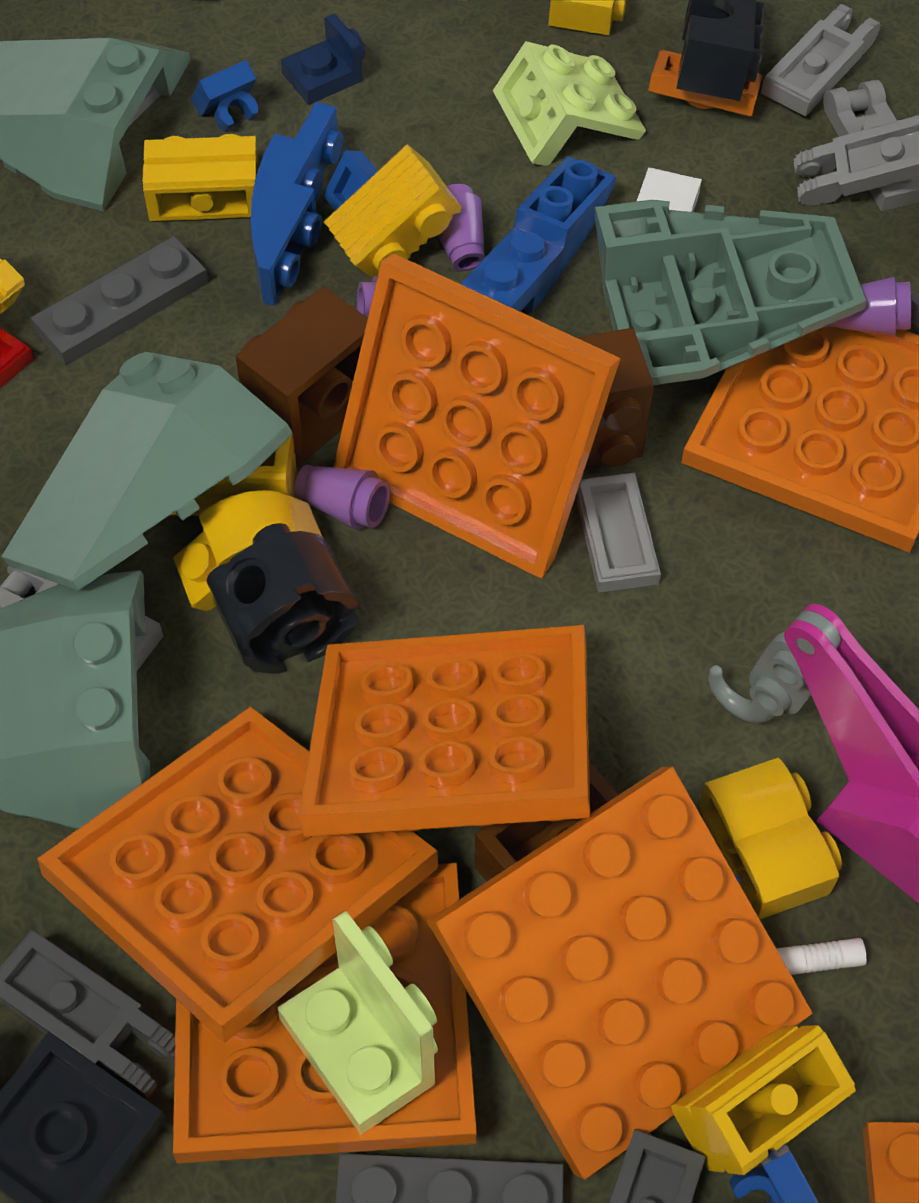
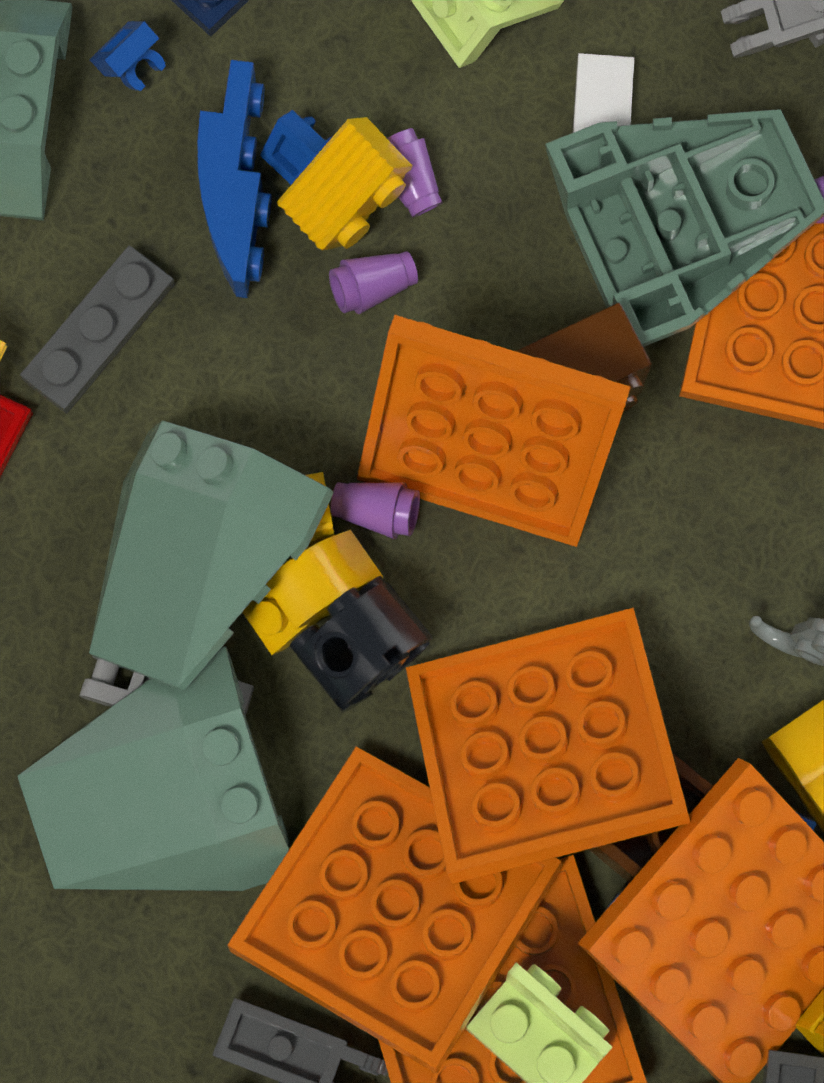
camera: 15 degrees left, 20 degrees up
yellow brick [143,134,260,221] -> none
reddish brown brick [235,286,368,467] -> none
blue slope [461,156,616,313] -> none
light grey tile [575,473,661,593] -> none

